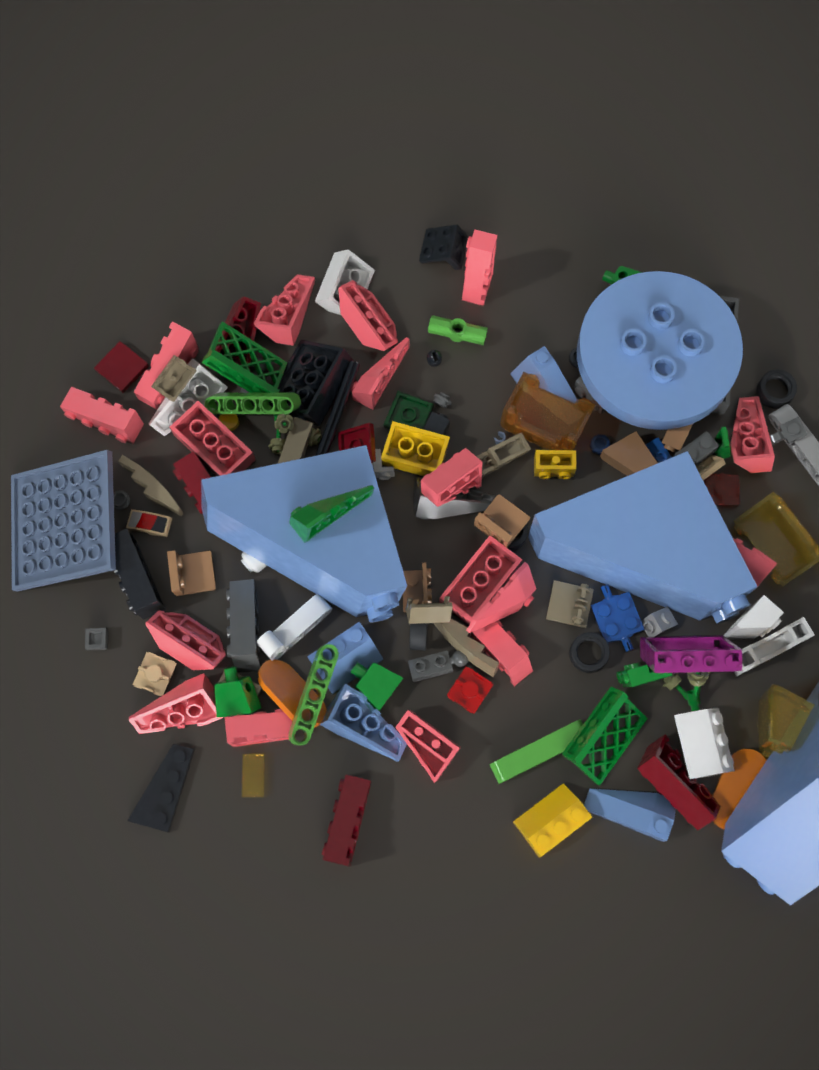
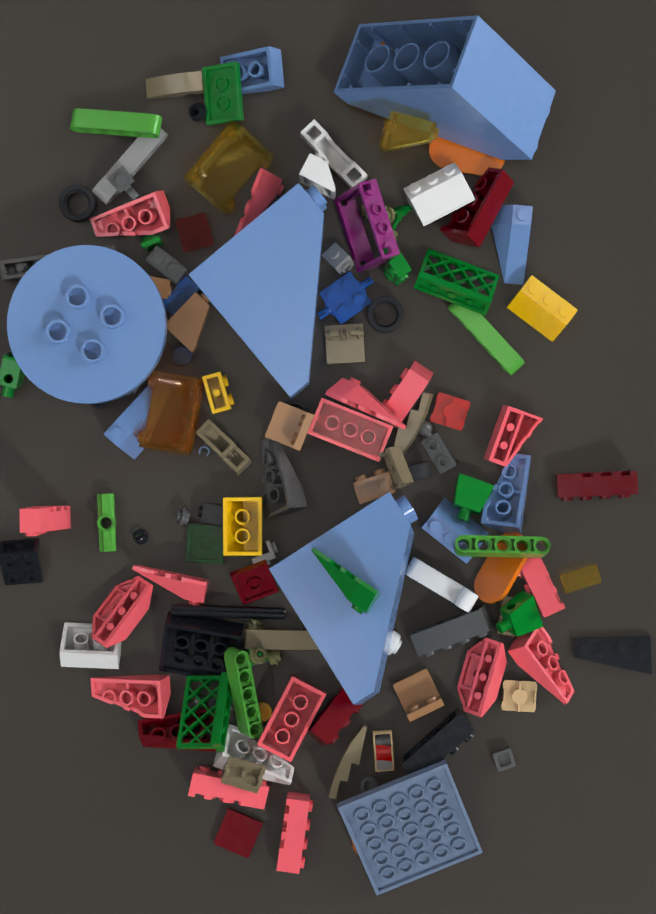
camera: 110 degrees left, 15 degrees up
coral wedge [421,448,482,507] -> none
tan tile [696,455,726,480] -> none

